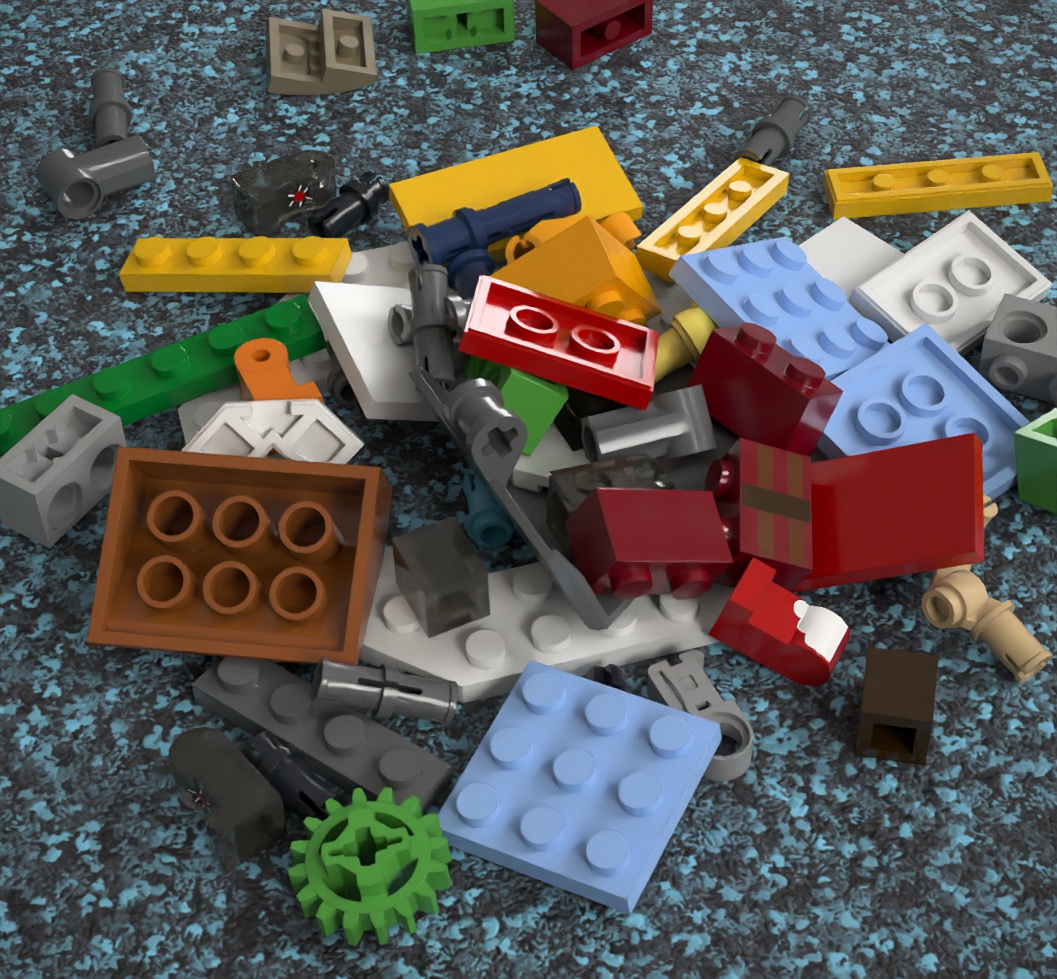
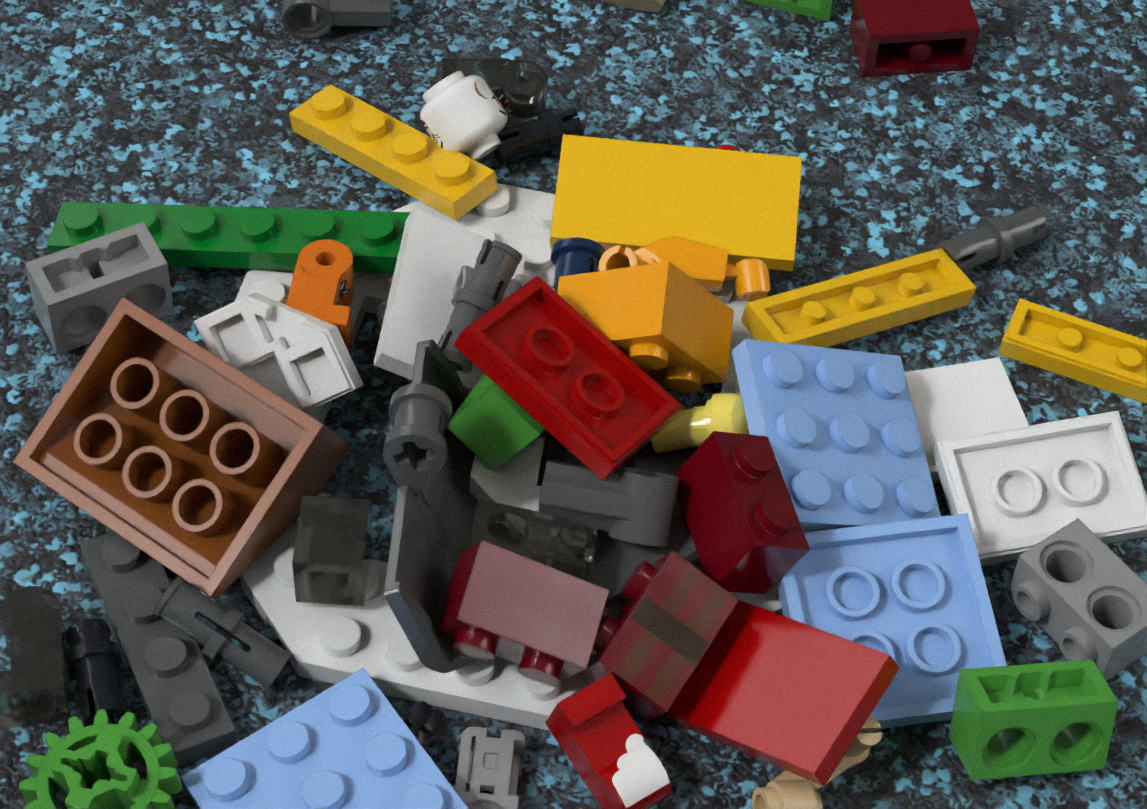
camera: 25 degrees right, 5 degrees up
dark blue pin [408,178,582,271] -> none
none -> white head [420,71,508,161]

